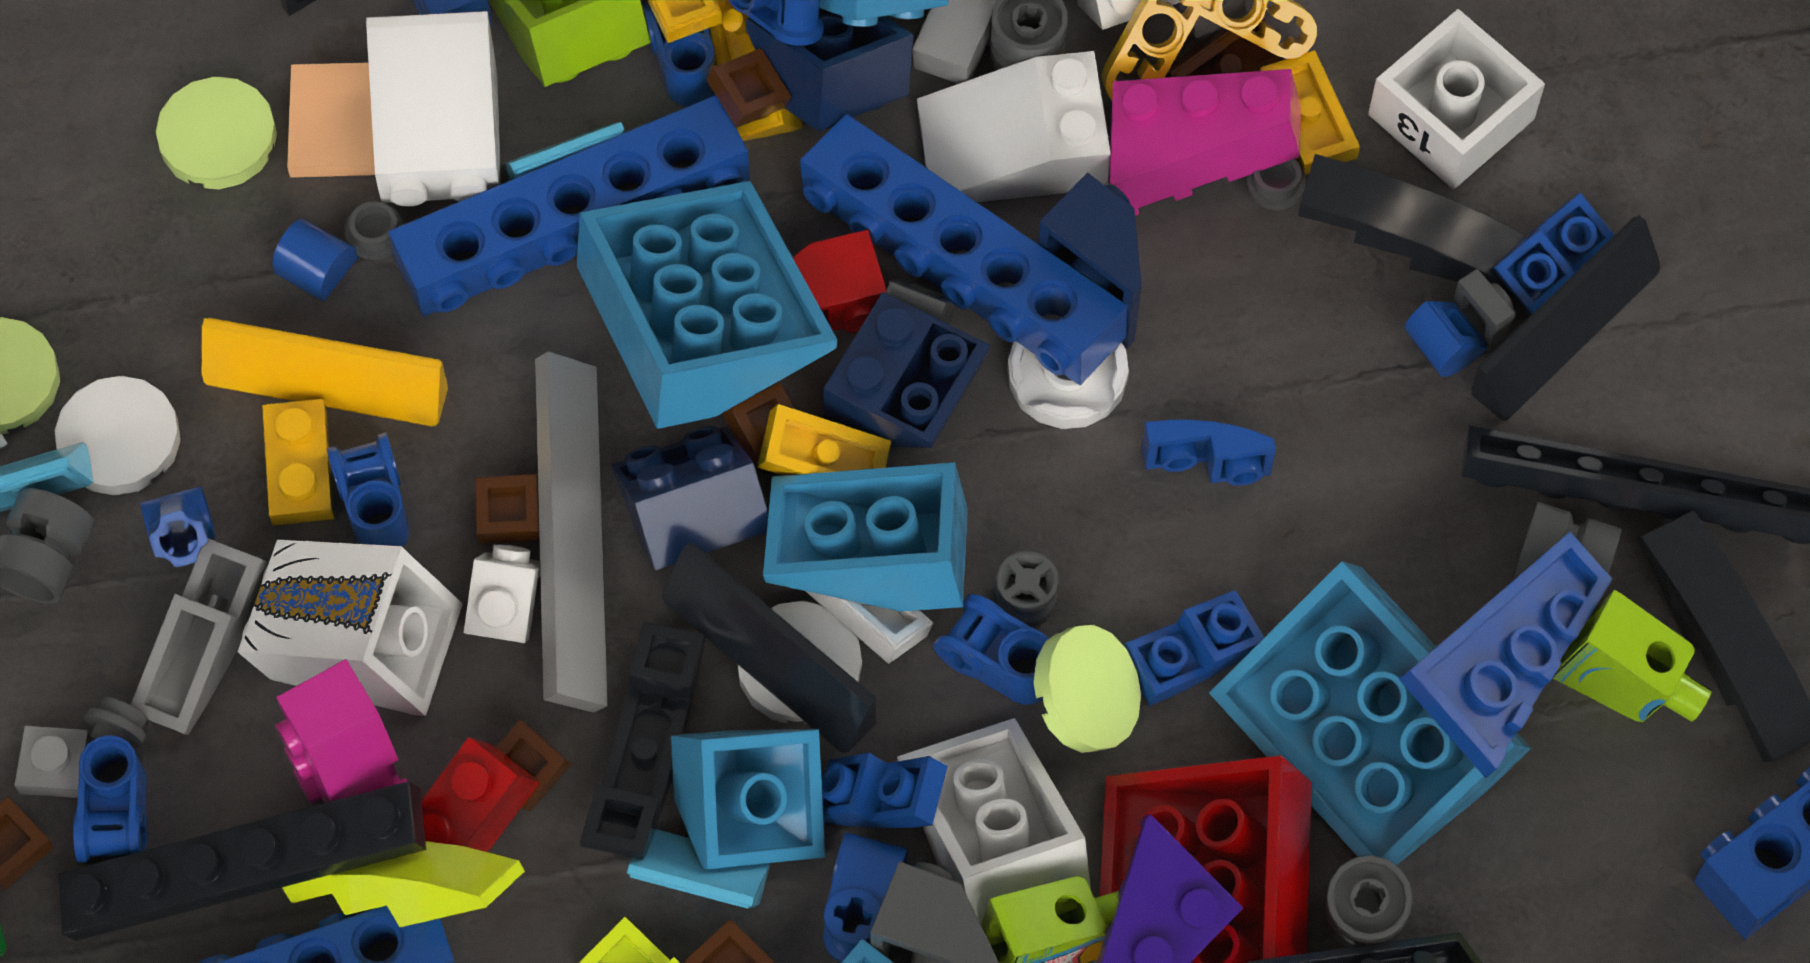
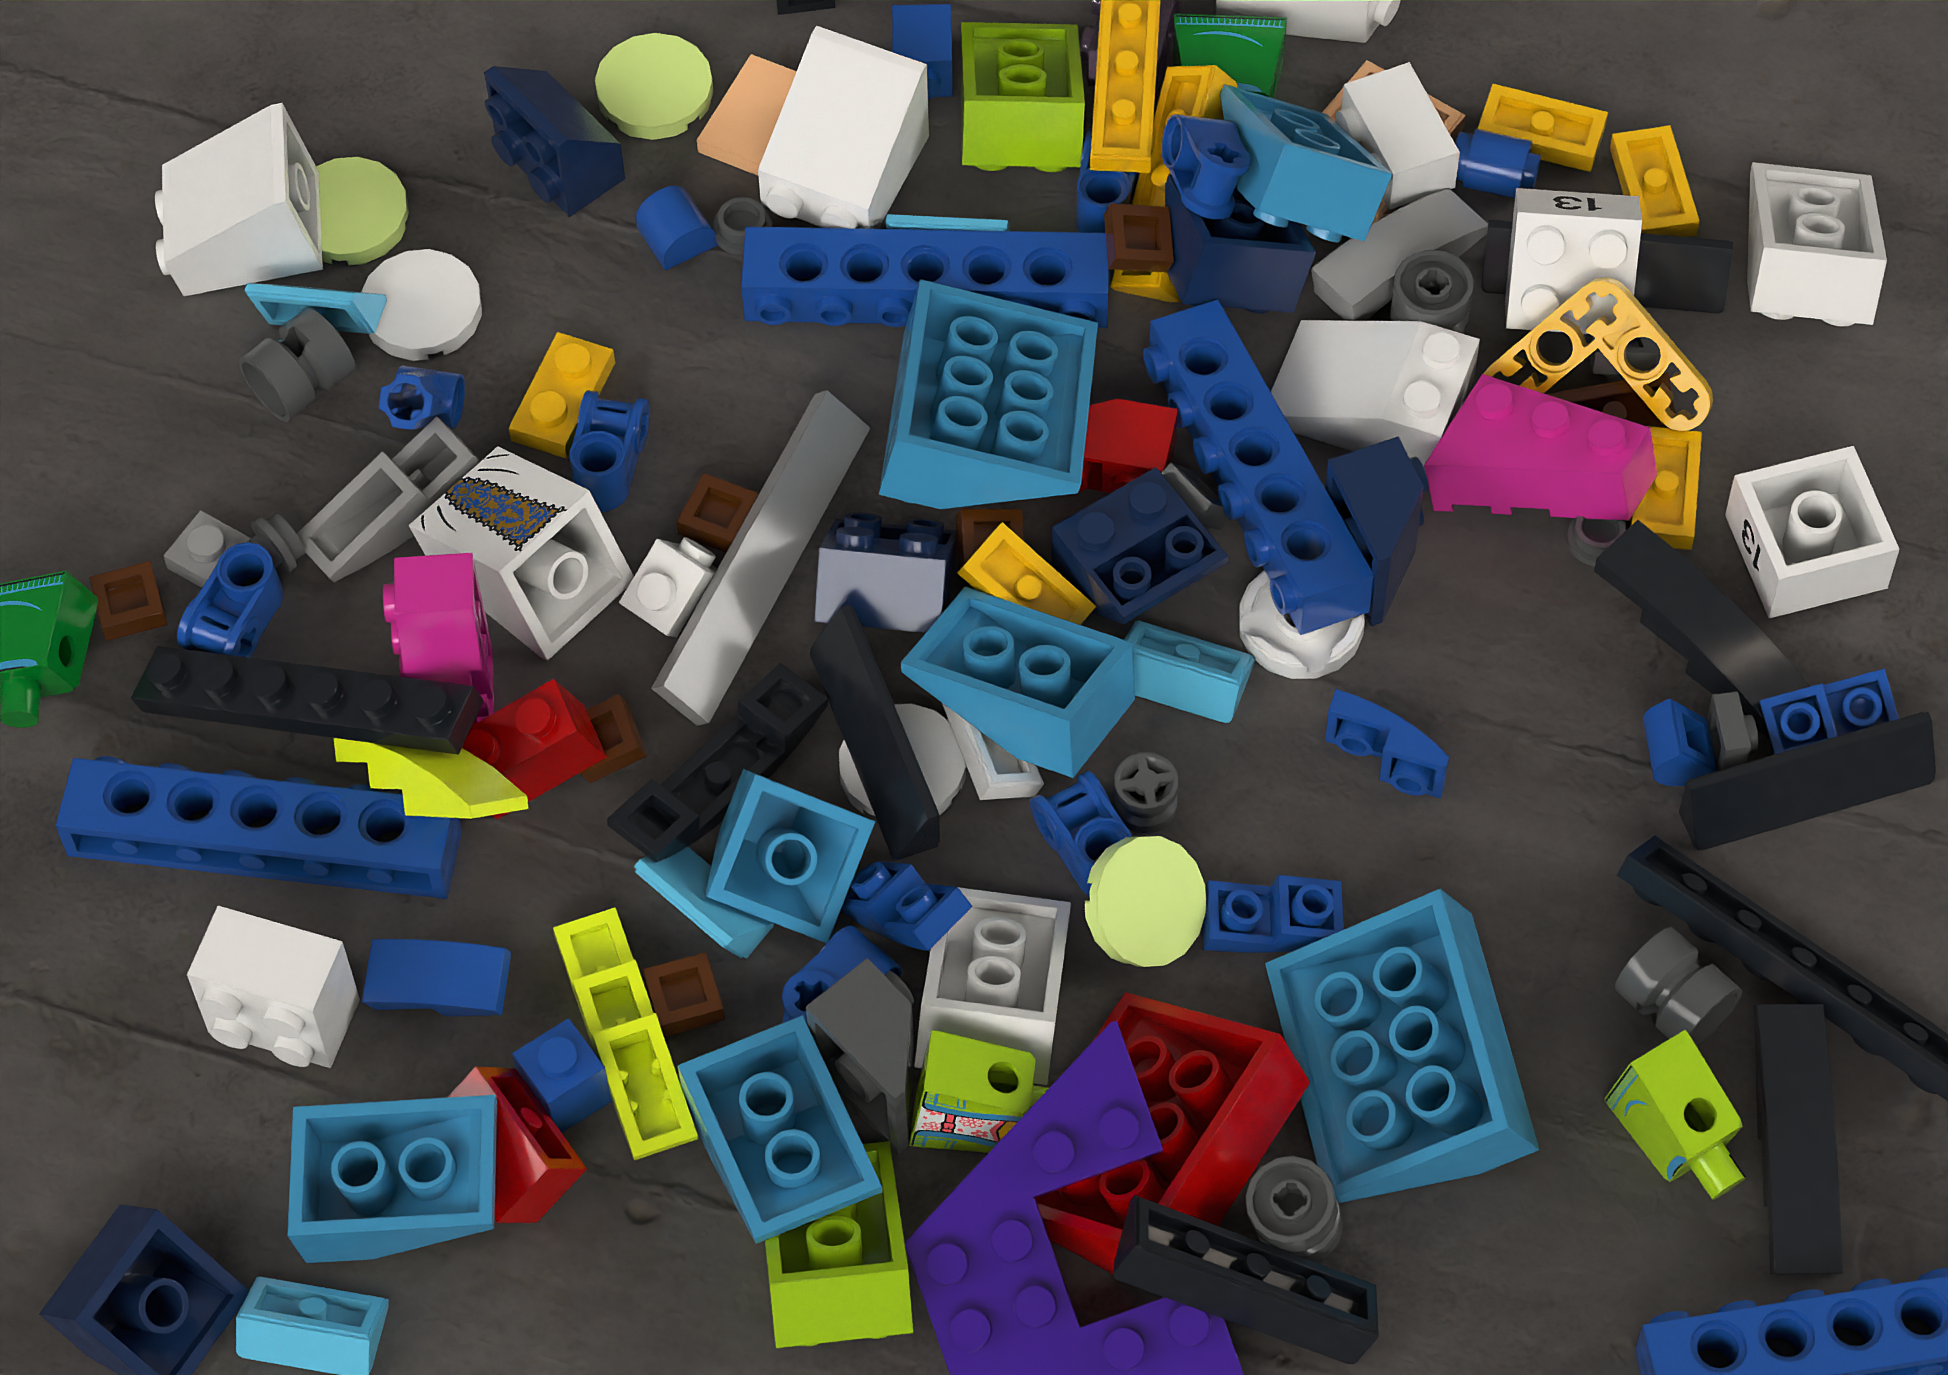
camera: 30 degrees right, 5 degrees down
yellow slope [202,318,448,427] -> none
blue wing [1399,532,1612,778] -> none
none -> dark blue slope [484,66,625,217]
none -> medium azure slope [1124,620,1256,723]

